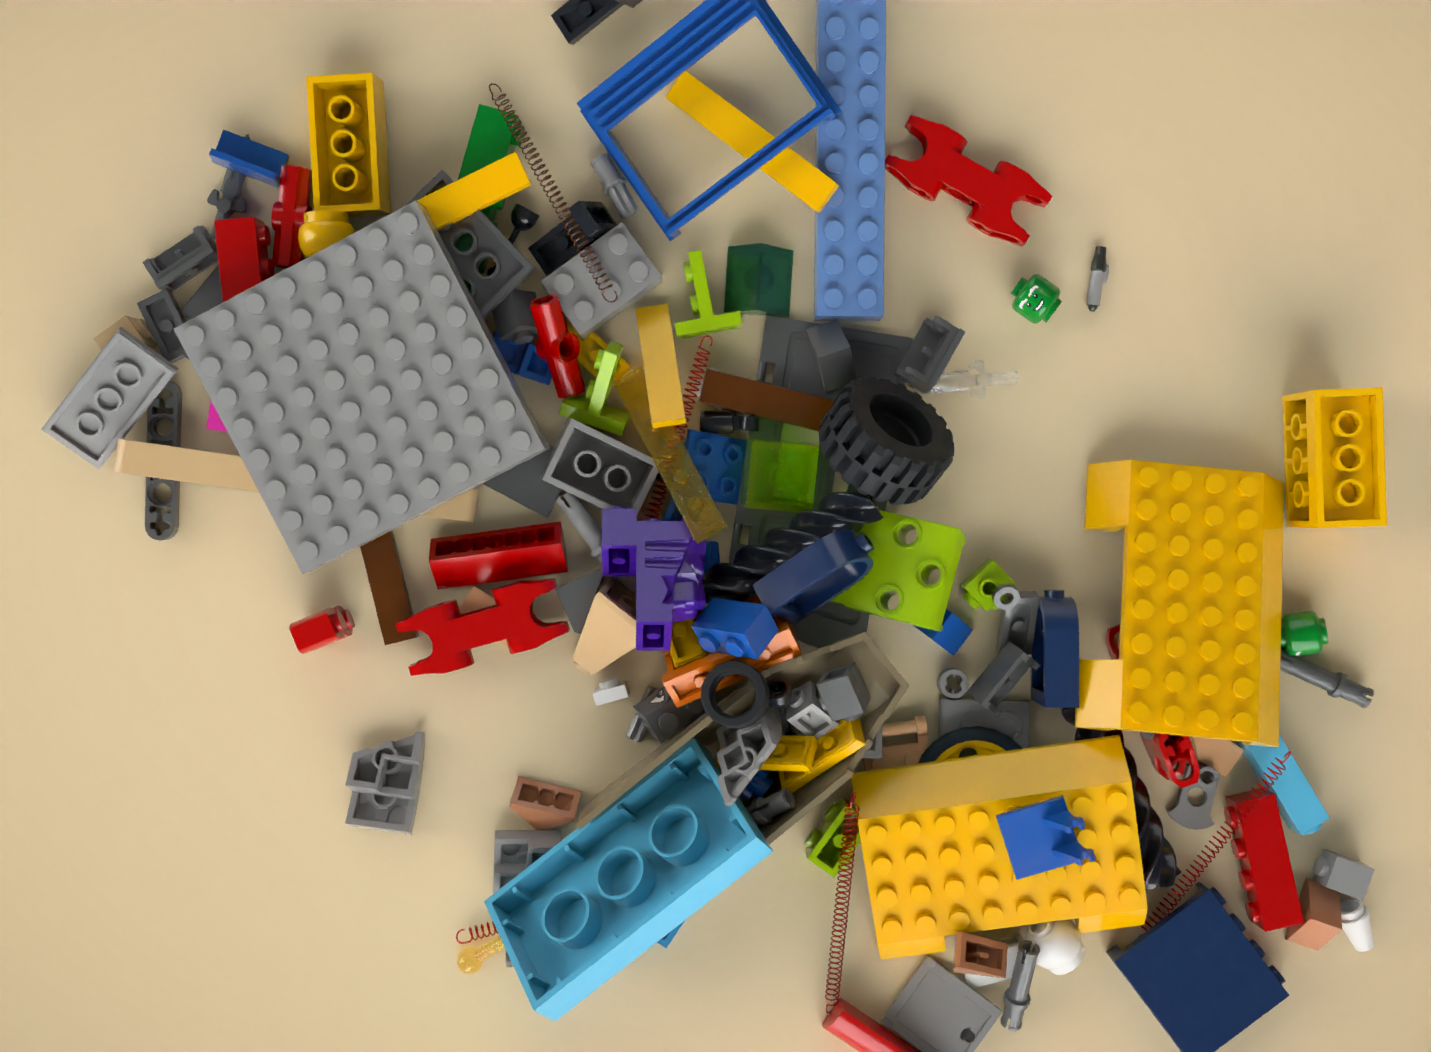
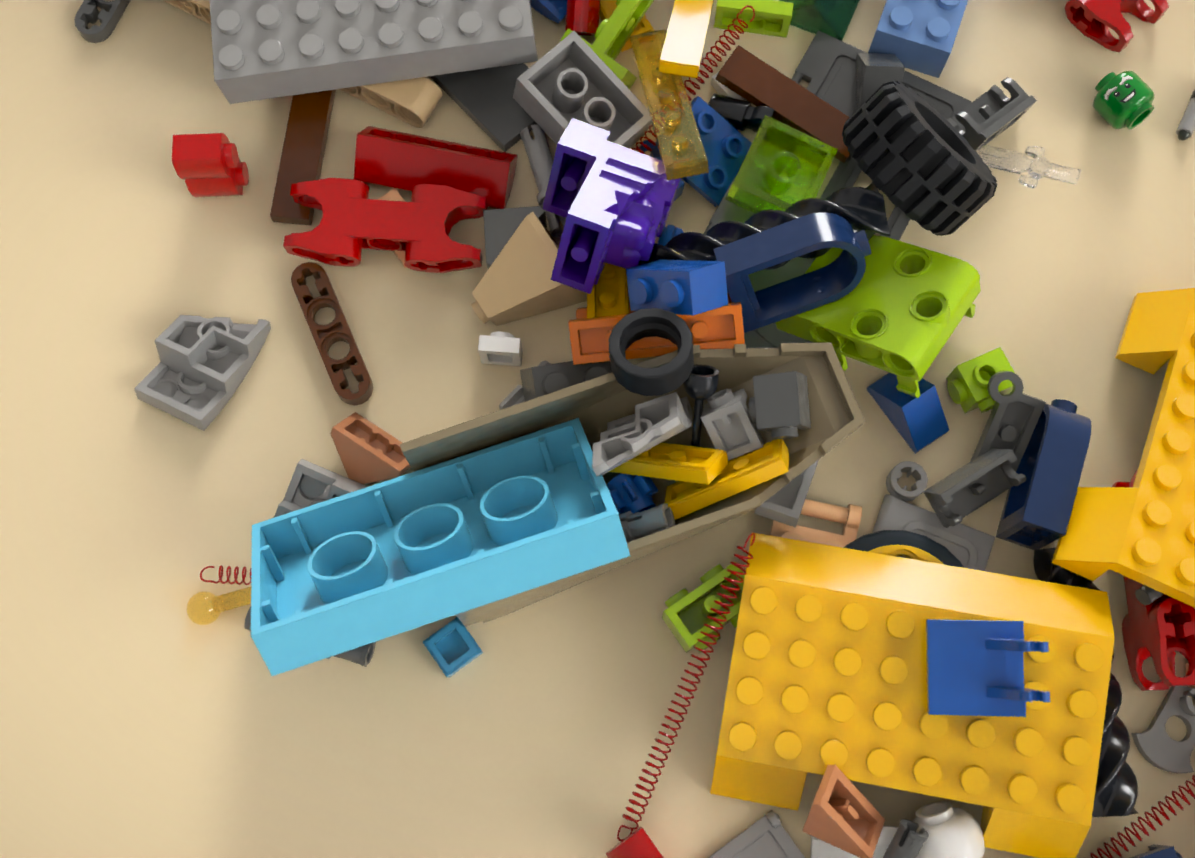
camera: 20 degrees right, 15 degrees down
none -> reddish brown beam [291,262,373,406]

